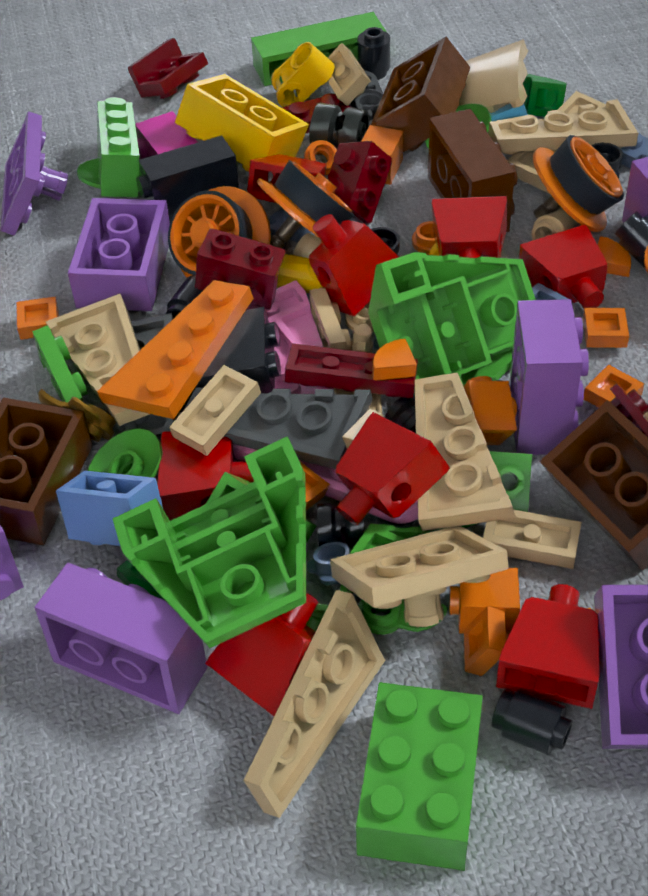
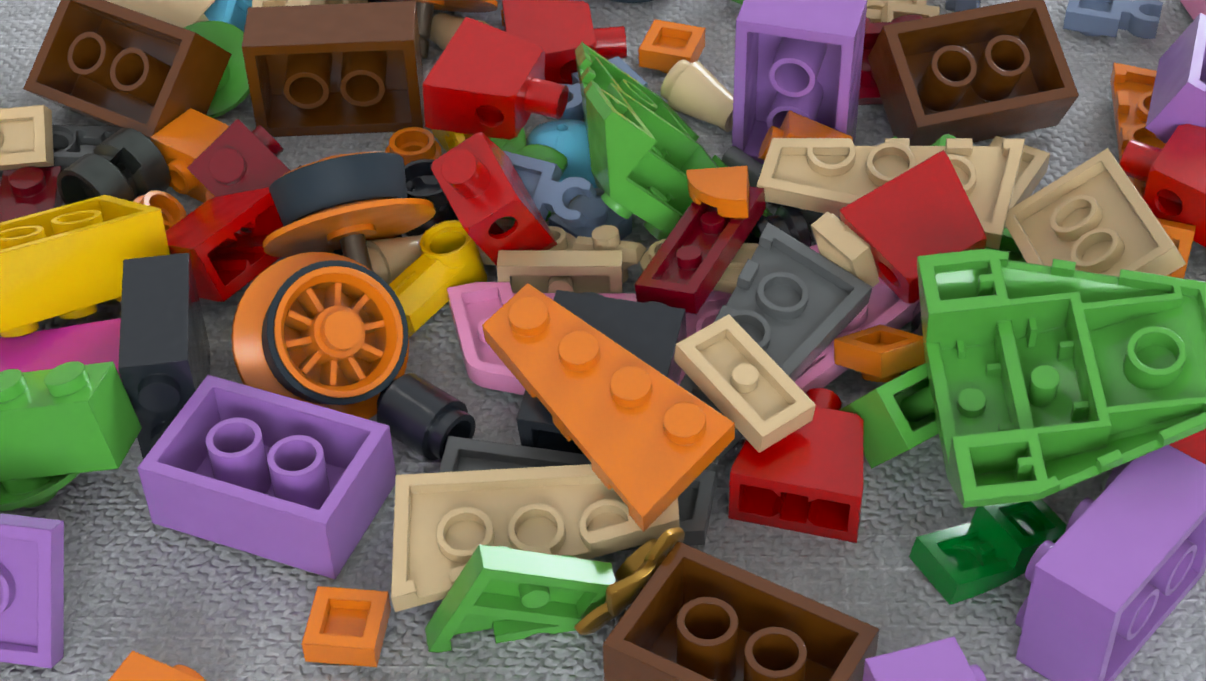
camera: 75 degrees left, 5 degrees down
medium blue brick [56,470,163,546] -> none
bright green dish [88,428,162,478] -> none
dark red bracket [195,229,285,310] -> none

